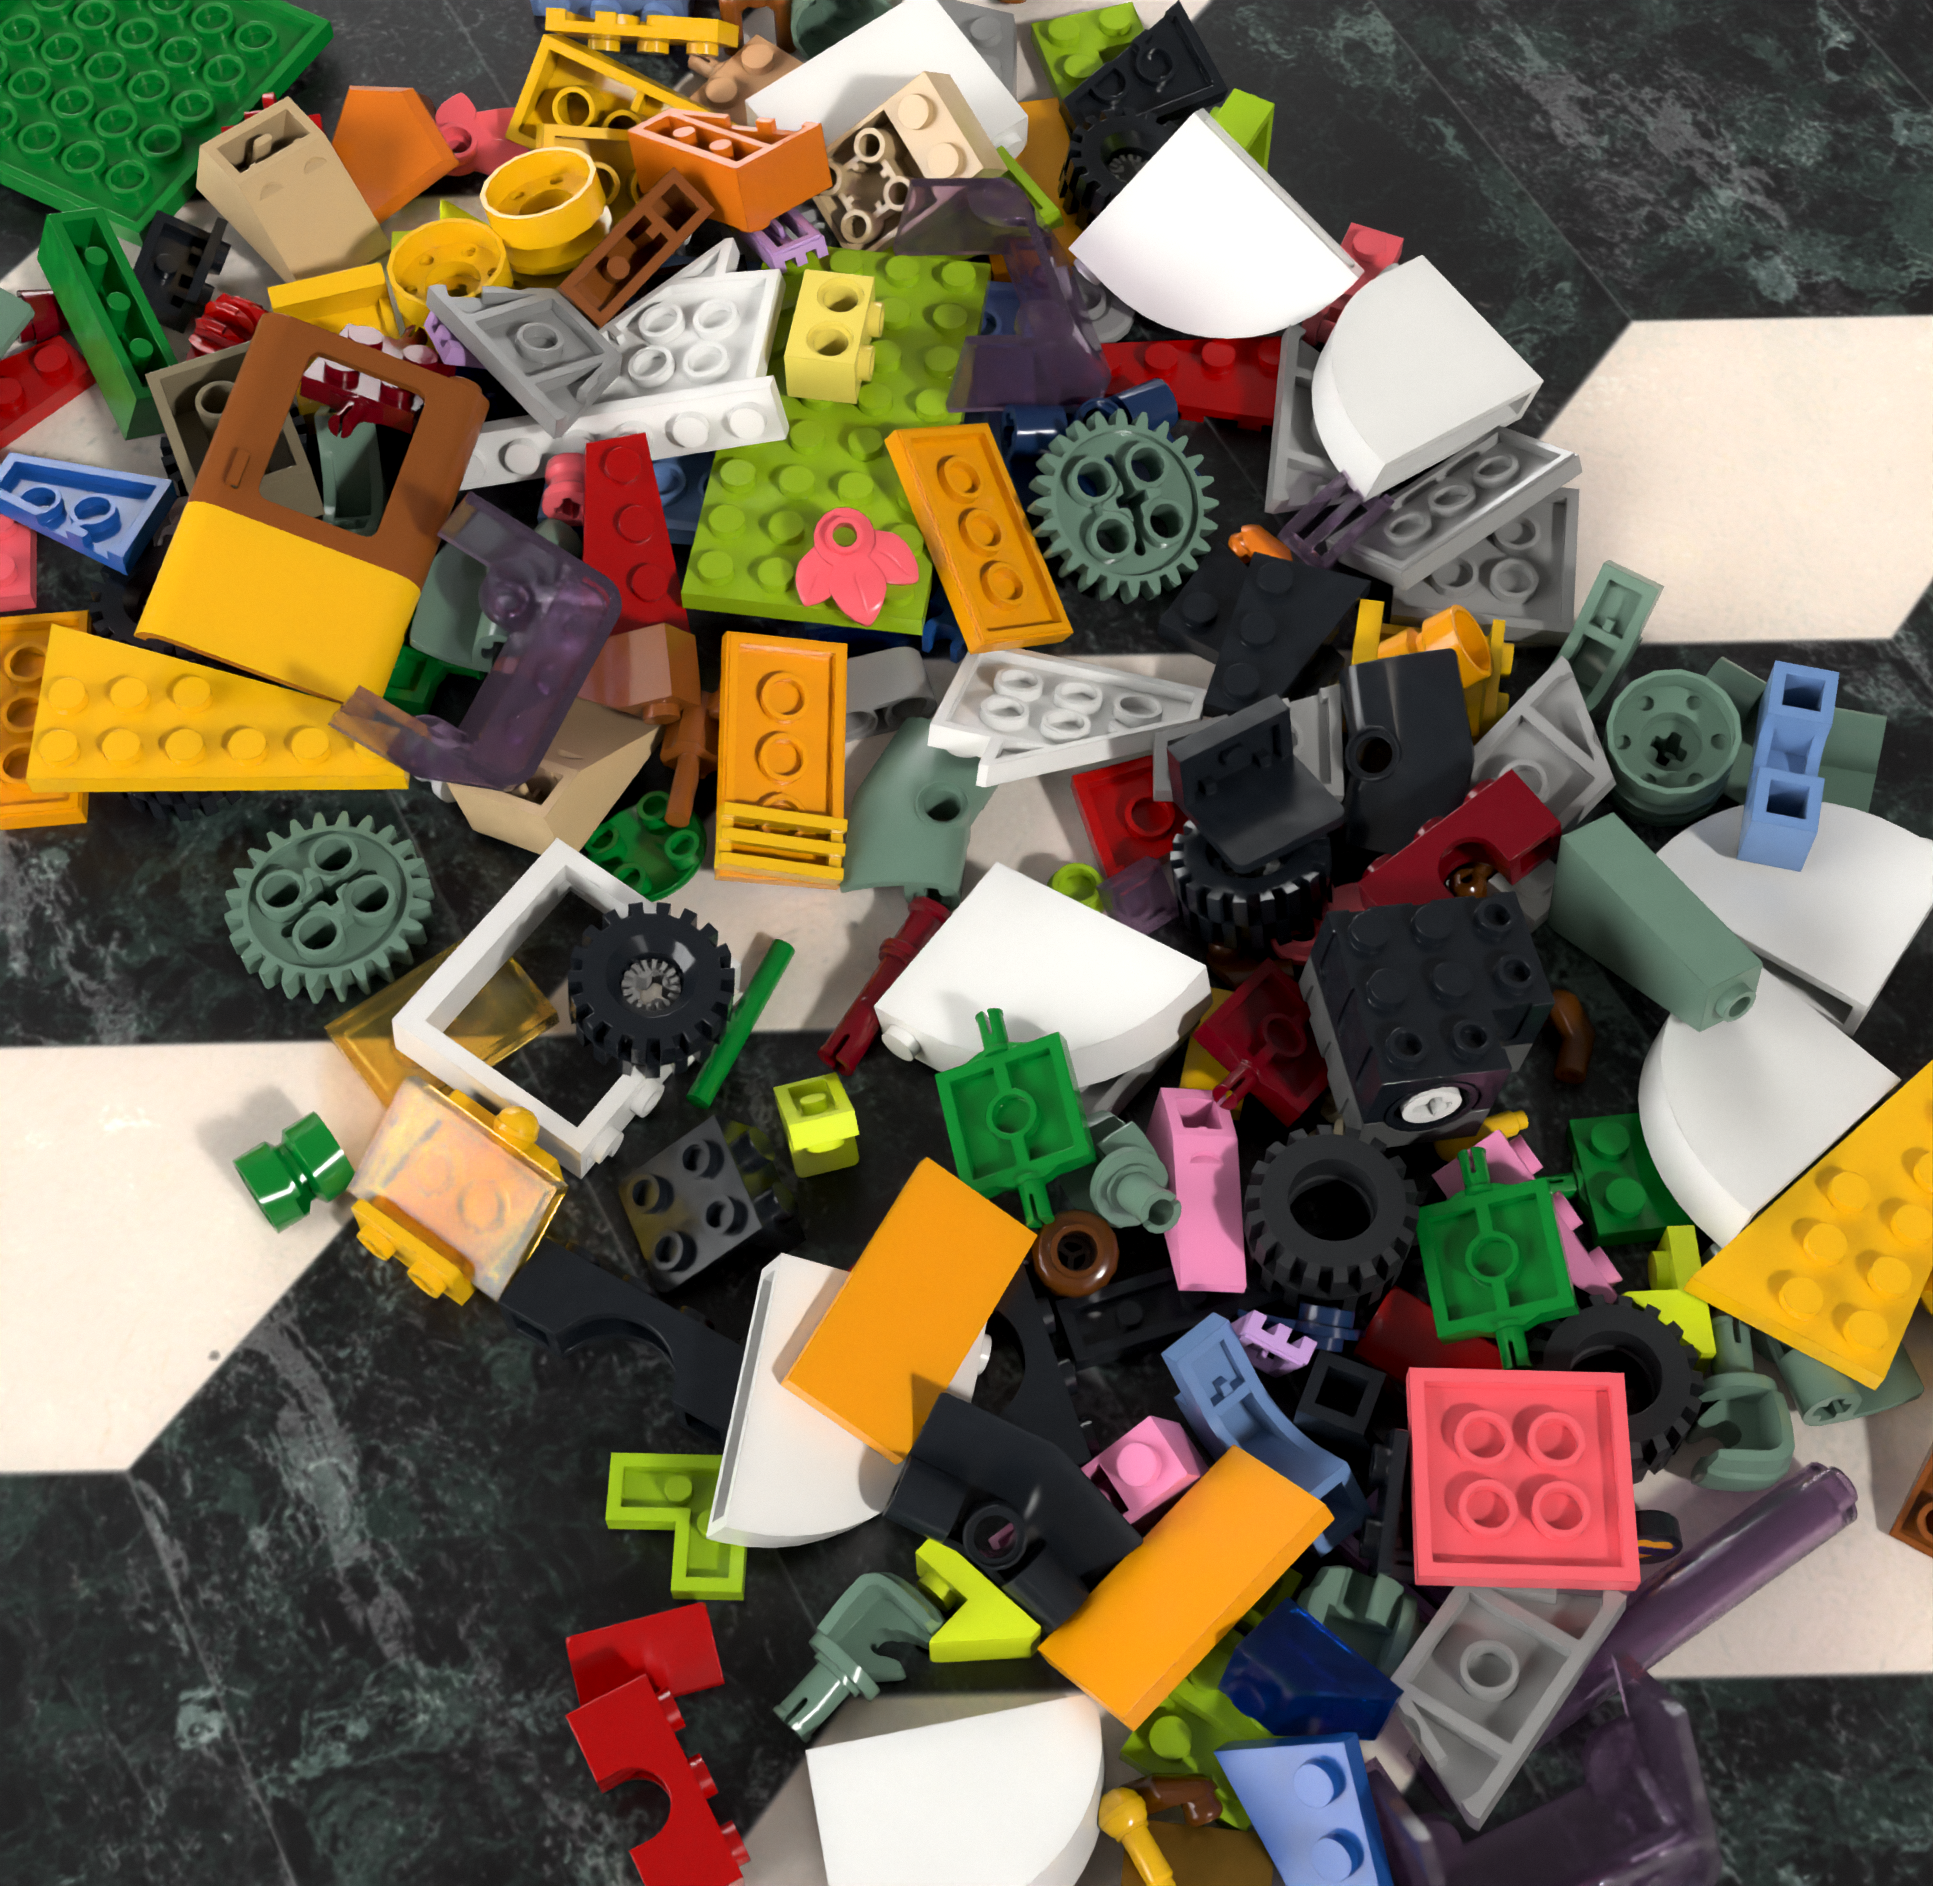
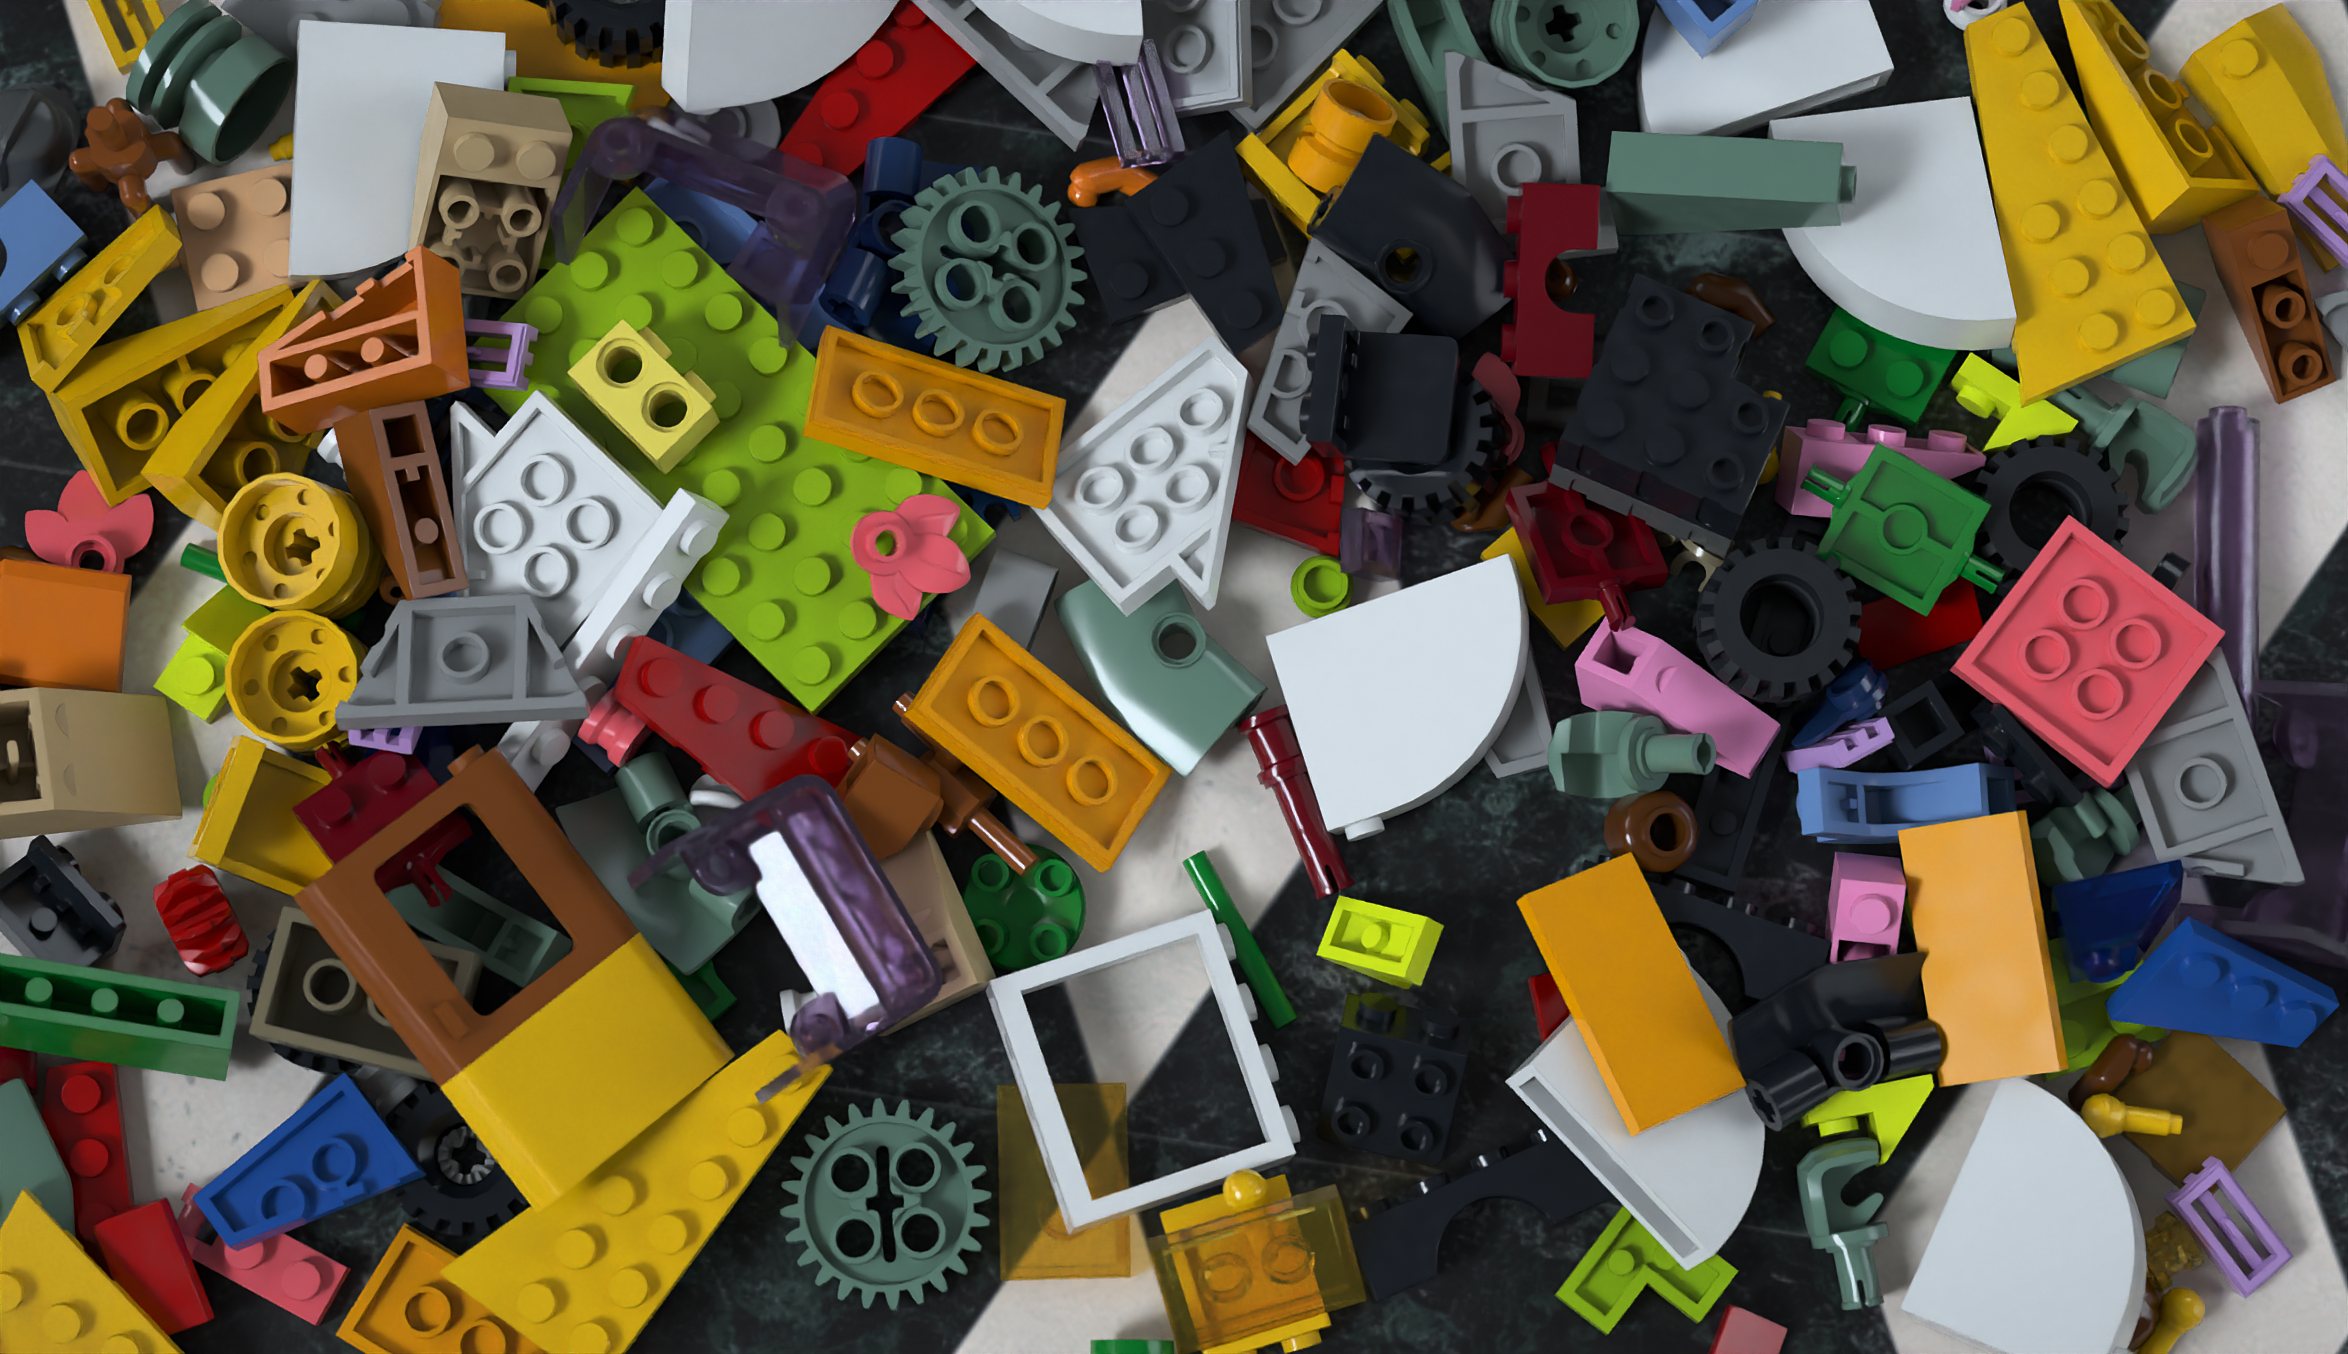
camera: 55 degrees left, 20 degrees up
black bush [568,902,735,1079] -> none
yellow tile [714,802,848,886] -> none
green plate [935,1008,1098,1228] -> none

